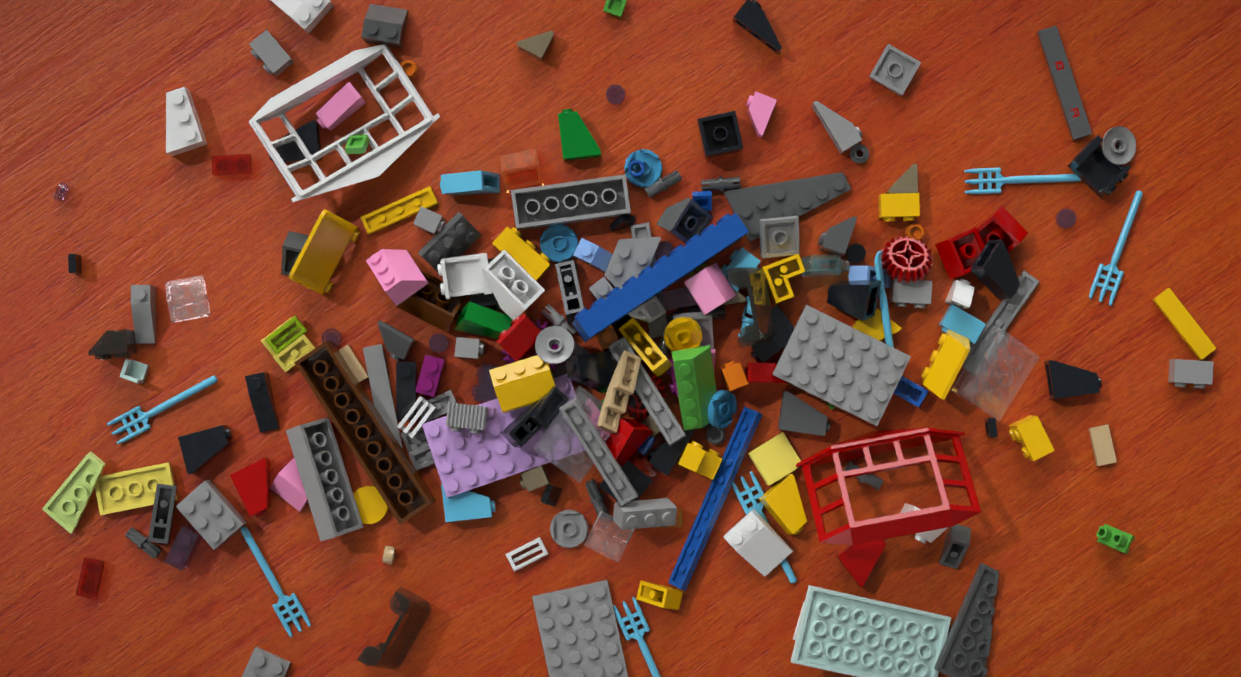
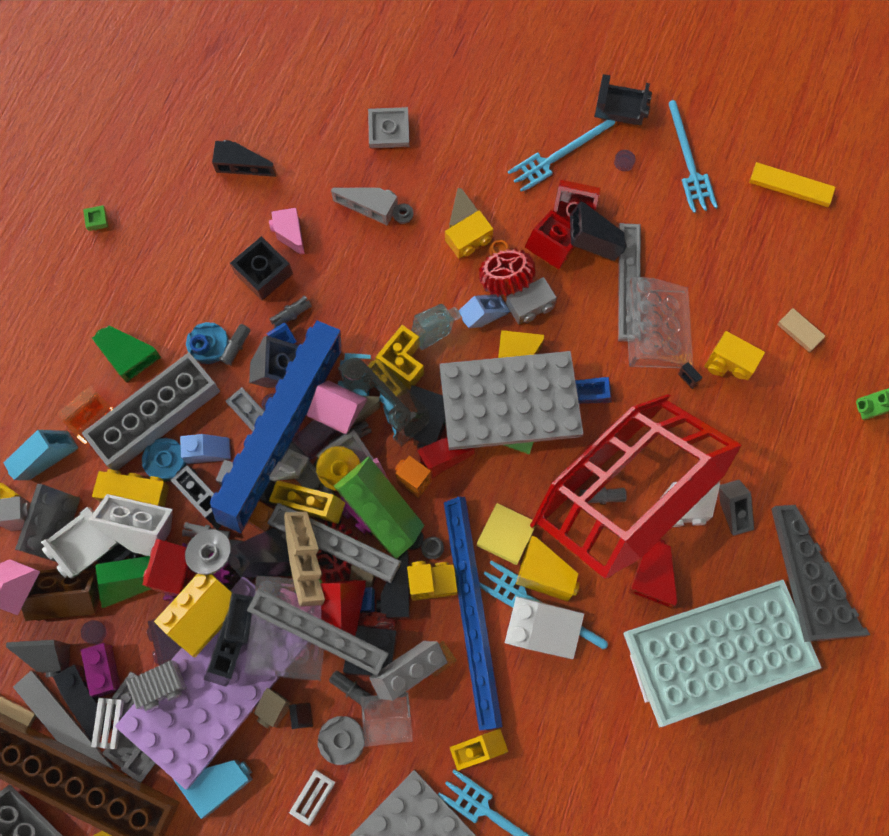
camera: 30 degrees left, 15 degrees down
light grey brick [455,337,485,359] -> none
dark tan slope [516,30,555,61] -> none
light grey wing [604,237,661,289] -> none
tile [606,85,625,105] -> none
black tile [610,215,637,231] -> none
dark azure tile [708,390,737,429] -> none
dark grey wing [723,172,851,243] -> none
light grey plate [759,216,800,258] -> none
dark grey slope [778,391,830,436] -> none
dark grey slope [817,216,857,257] -> none
black slope [827,280,882,321] -> none
black tile [846,244,866,263] -> none
medium azure piece [874,251,894,348] -> none
yellow slope [921,329,970,400] -> none
medium azure brick [938,305,986,344] -> none
white slope [945,278,975,310] -> none
dark grey tile [1037,26,1092,140] -> none
black slope [1044,360,1102,399] -> none
light grey dish [1102,126,1136,165] -> none
light grey brick [1168,359,1214,388] -> none

